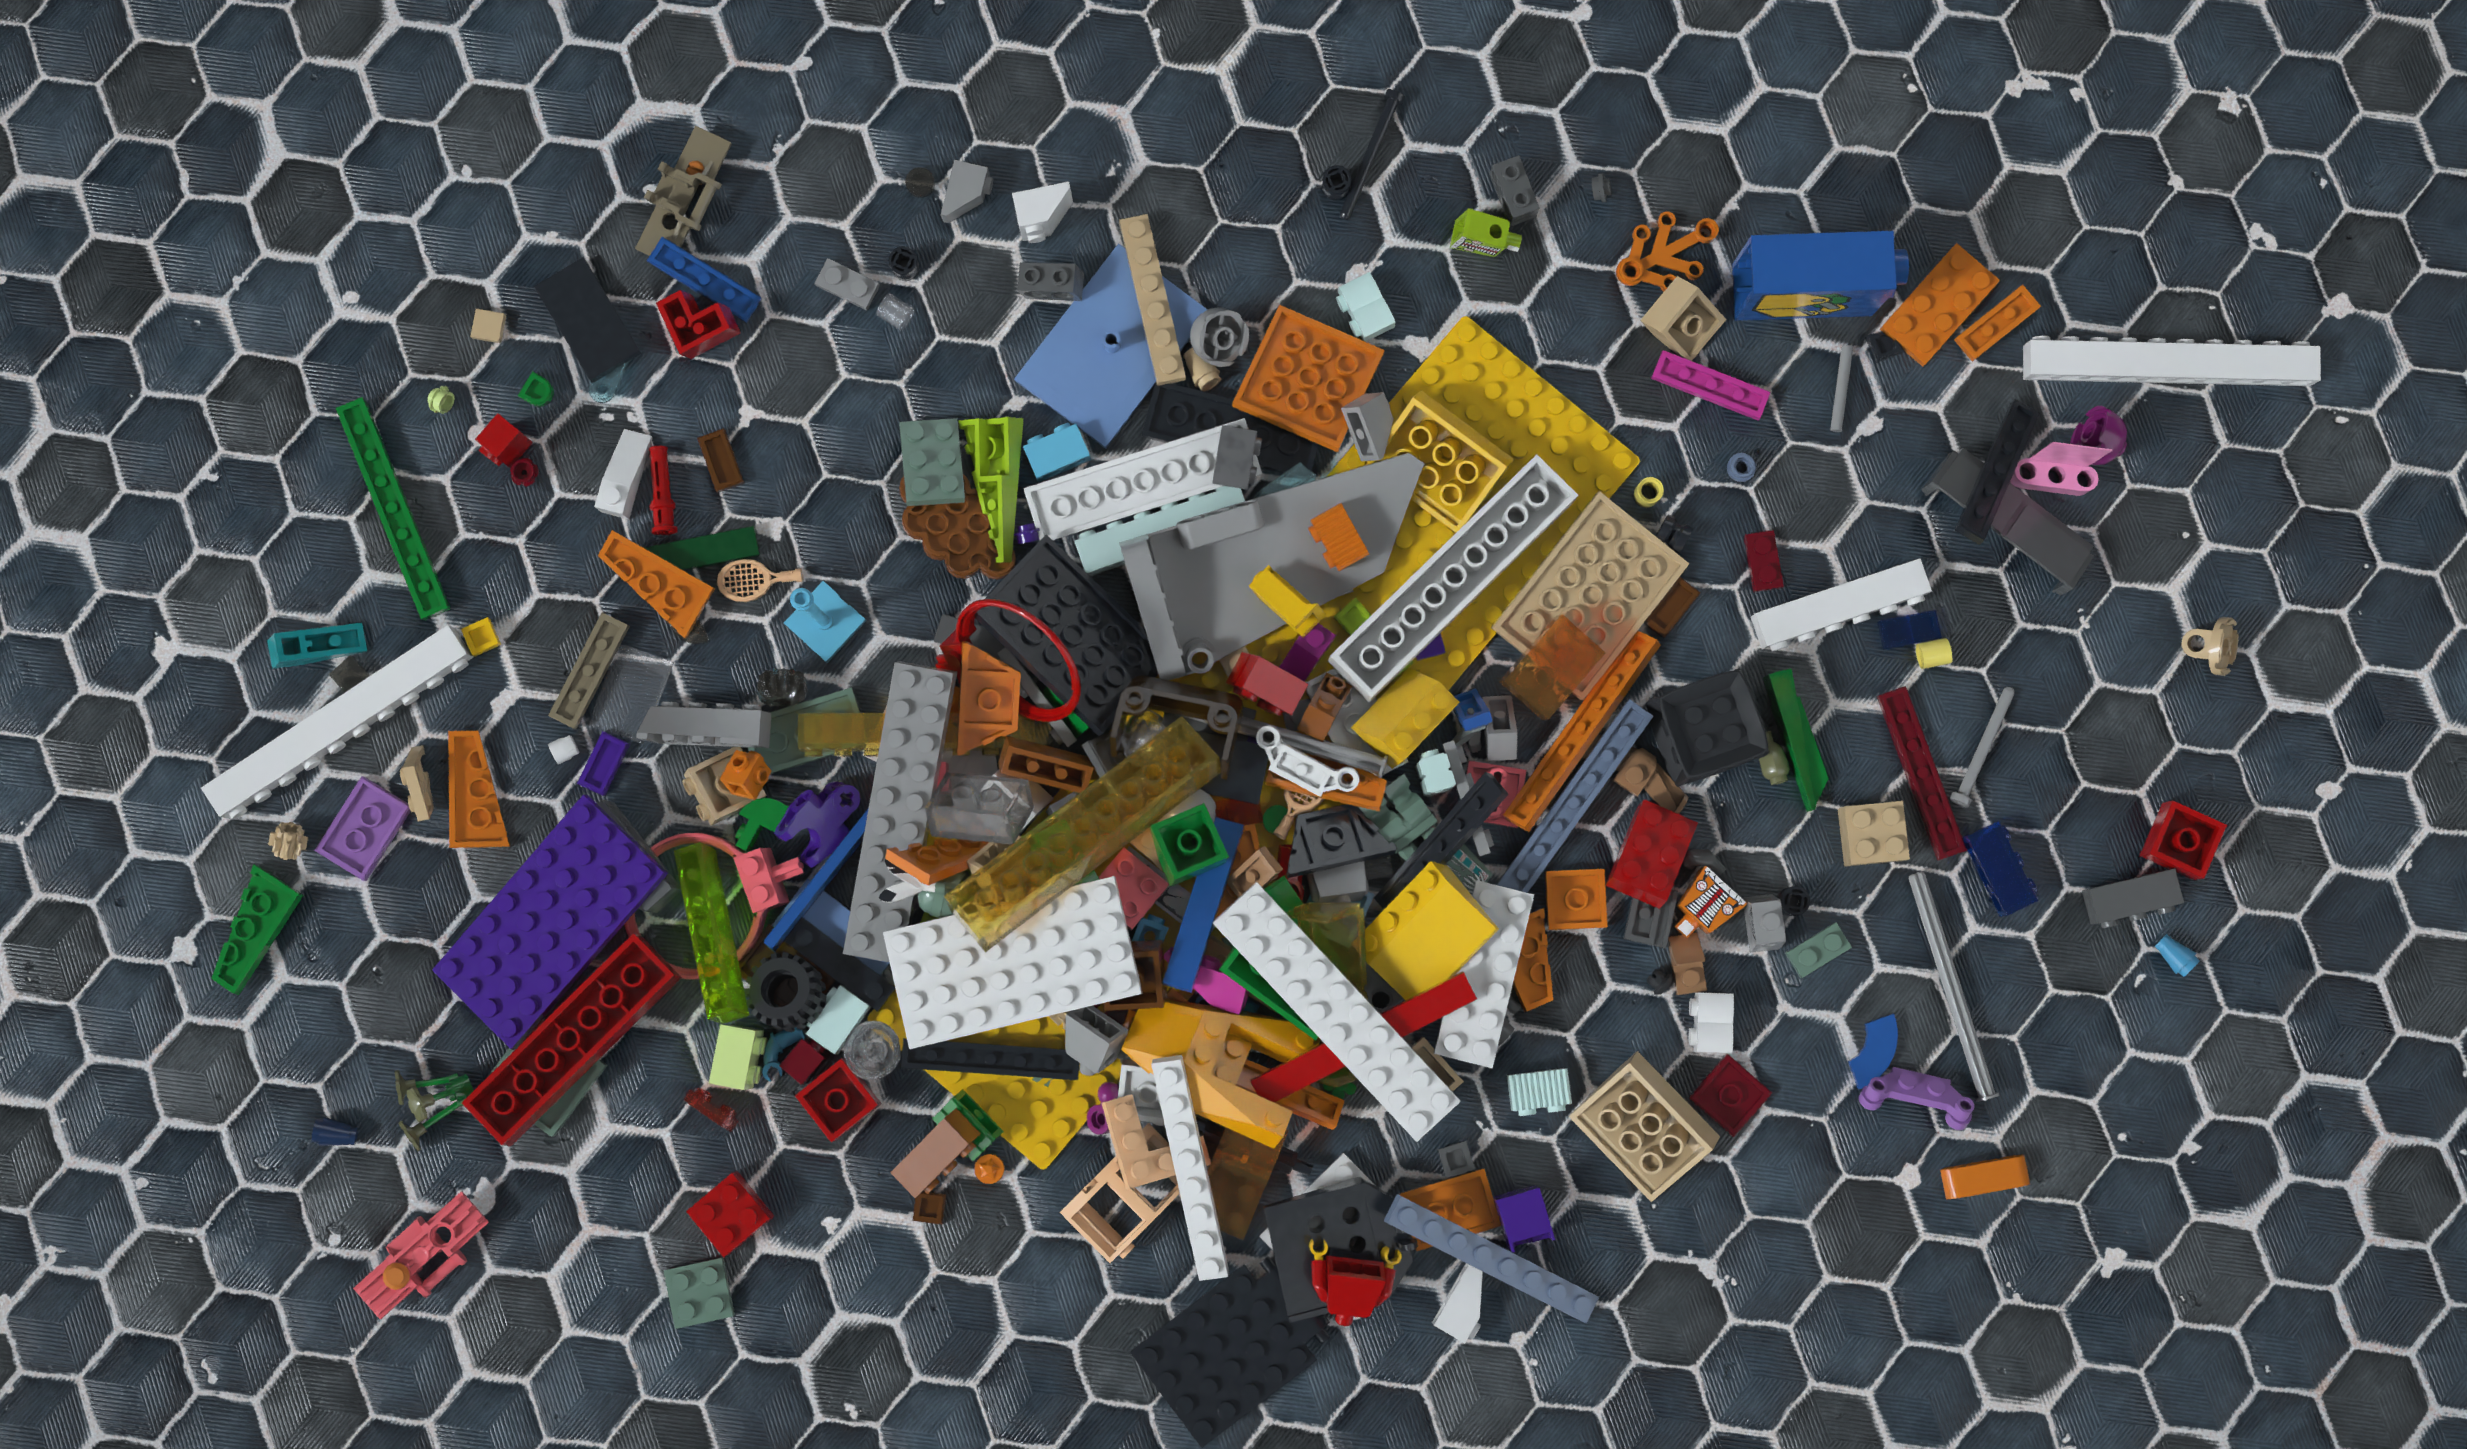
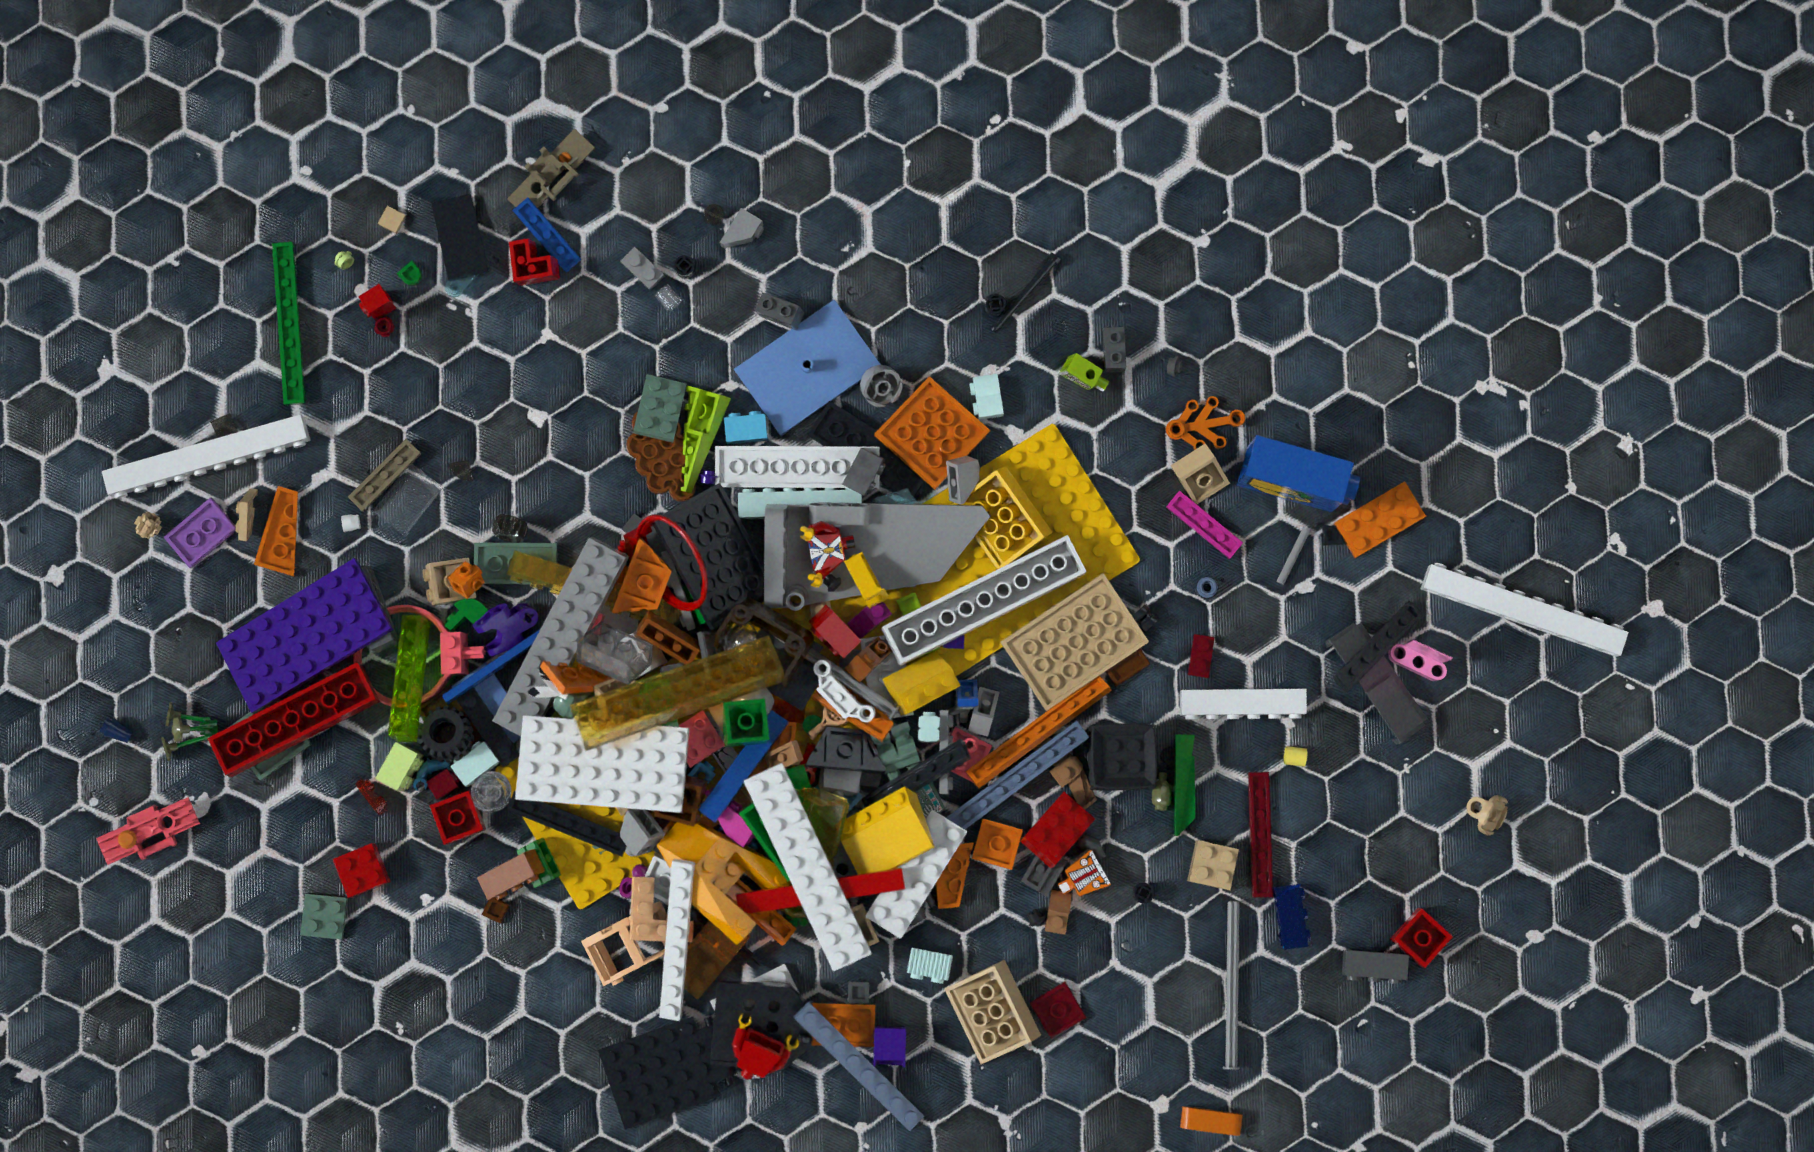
camera: 20 degrees right, 0 degrees up
green wing [211,864,304,995] -> none
teal slope [267,623,367,669] -> none
yellow plate [461,617,501,657] -> none
dark purple tile [577,731,630,797] -> none
white slope [594,429,653,520] -> none
orange wing [598,530,715,639] -> none
light grey wedge [636,702,772,748] -> none
dark green tile [645,526,760,571] -> none
red pin [649,446,678,535] -> none
reddish brown tile [697,428,745,493] -> none
light nougat piece [717,559,803,602] -> none
medium azure tile [784,581,867,663] -> none
orange tile [974,1154,1005,1184] -> none
white slope [1012,182,1073,243] -> none
tan plate [1119,214,1186,386] -> none
tan cone [1183,348,1221,391] -> none
orange brick [1308,503,1369,571] -> none
white slope [1432,1263,1482,1344] -> none
clear orange brick [1499,614,1606,720] -> none
light yellow beam [1634,477,1664,508] -> none
white brick [1688,993,1734,1053] -> none
light grey torso [1743,894,1786,953] -> none
sand green plate [1785,922,1852,978] -> none
blue tile [1847,1014,1898,1089] -> none
medium lavender plate [1859,1067,1975,1130] -> none
clear blue tile [1877,610,1942,650] -> none
light grey bar [1950,687,2014,808] -> none
orange plate [1954,285,2041,362] -> none
magenta cylinder [2070,406,2127,465] -> none
dark azure cone [2154,934,2200,977] -> none
none -> torso [800,521,855,588]
none -> black piece [823,574,841,592]

